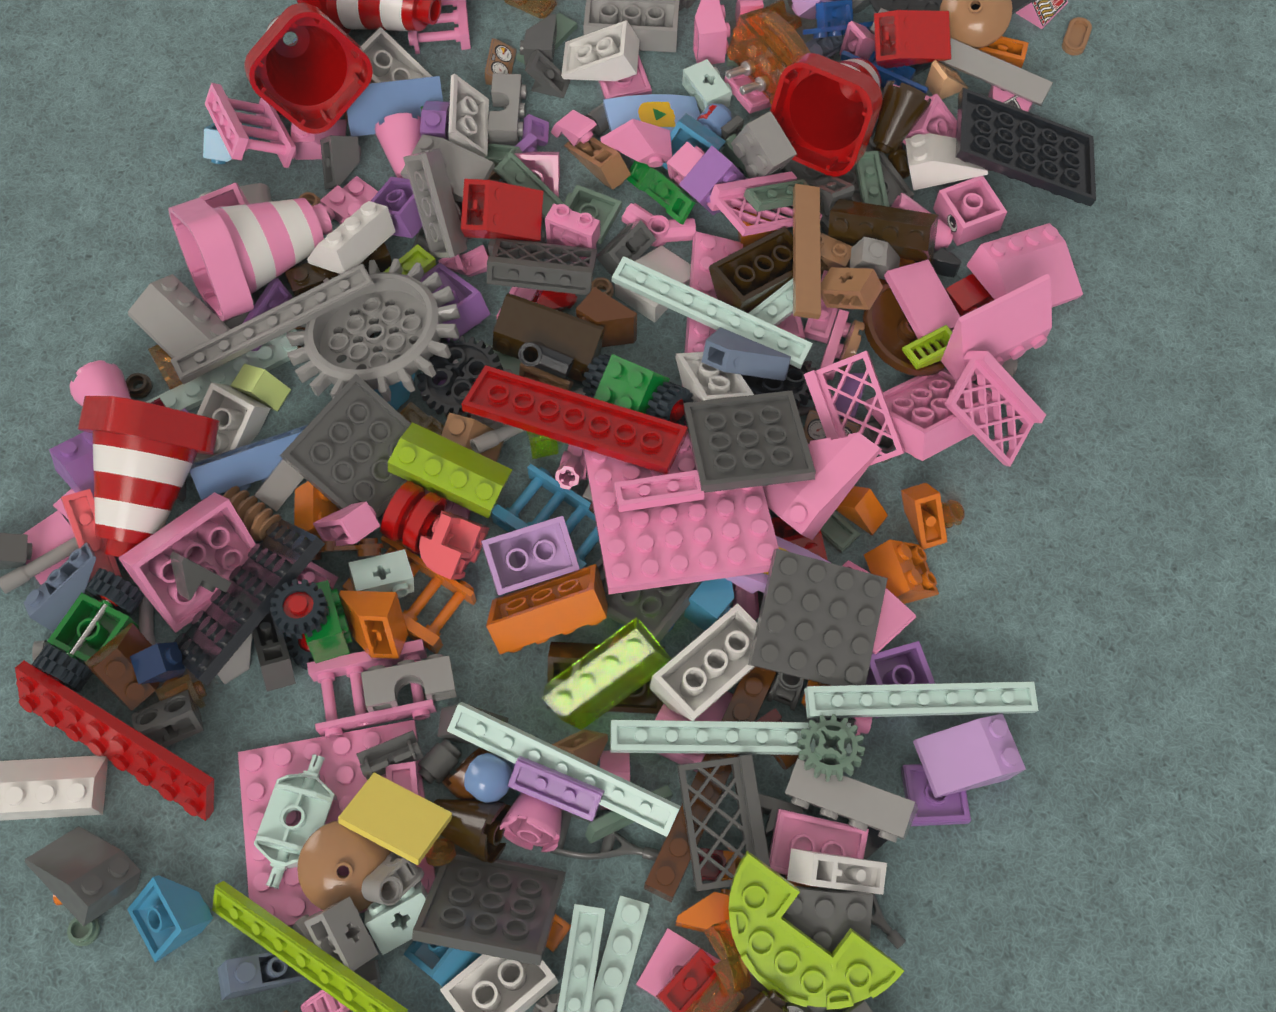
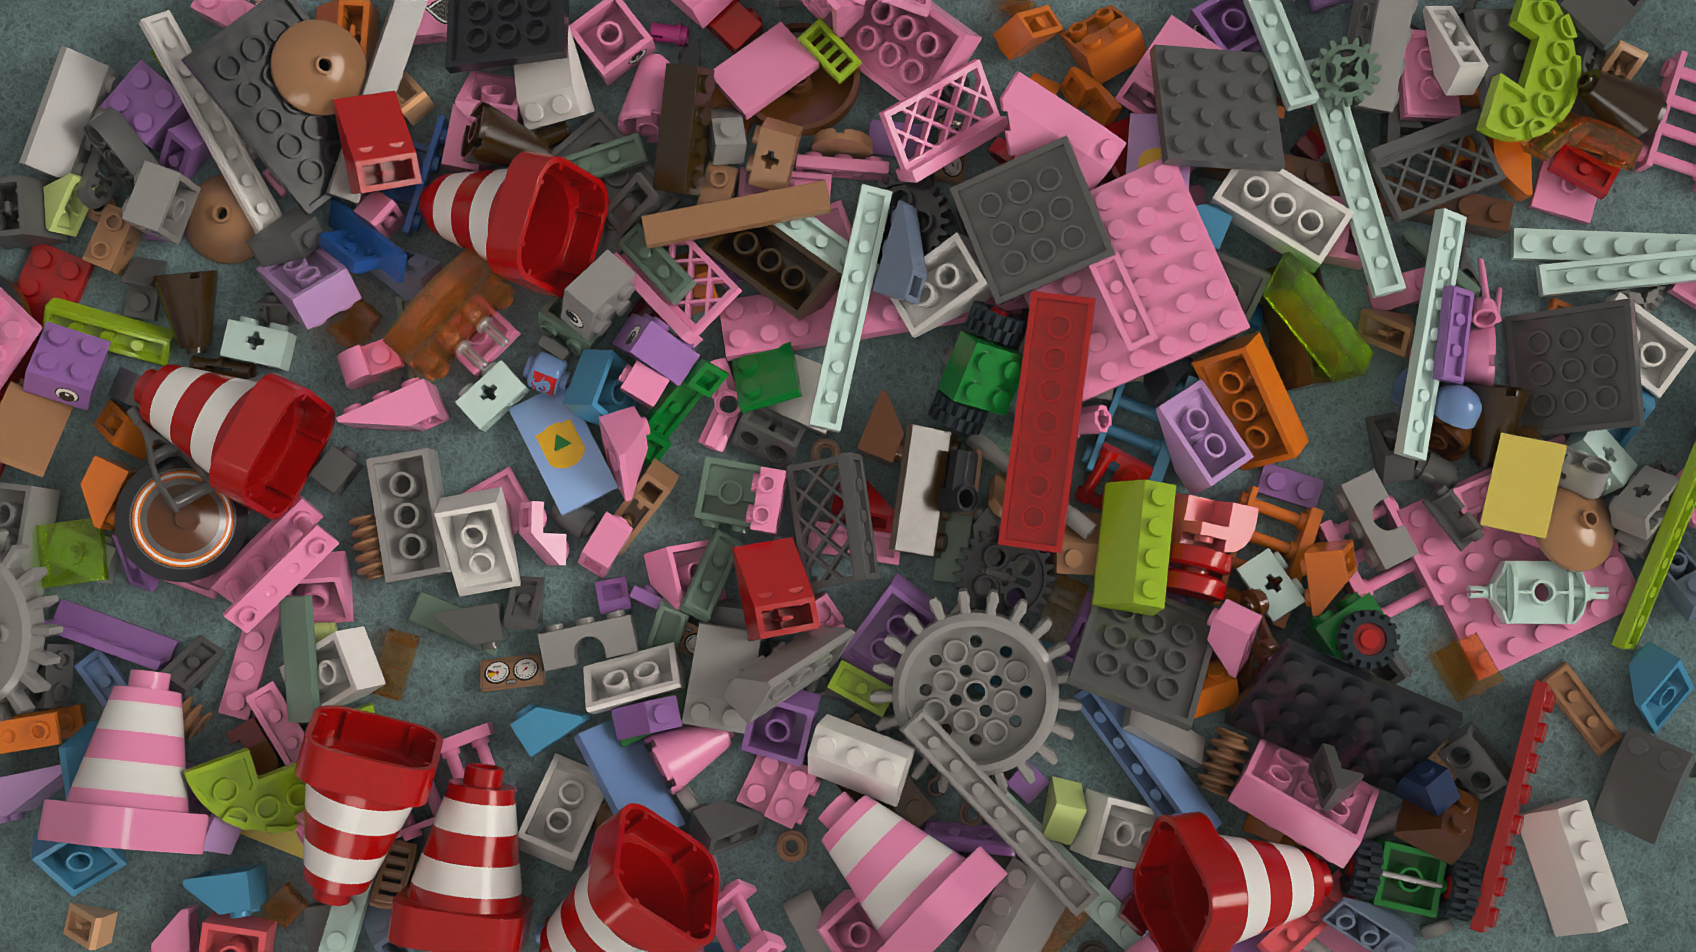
camera: 105 degrees left, 20 degrees up
none -> dark azure slope [510,703,592,757]
none -> bright pink slope [519,501,569,566]
none -> dark pink pin [650,22,689,48]
none -> light grey tile [676,784,701,815]
none -> green plate [732,342,802,413]
none -> medium lavender tile [1007,760,1050,805]
none -> orange slope [1059,66,1122,127]
none -> red plate [1074,443,1154,510]
none -> black slope [1143,356,1193,407]
none -> medium lavender plate [1256,464,1324,508]
none -> clear orange piece [1429,632,1504,702]
none -> bright pink plant [1471,258,1502,328]
none -> medium nougat tile [1539,662,1624,756]

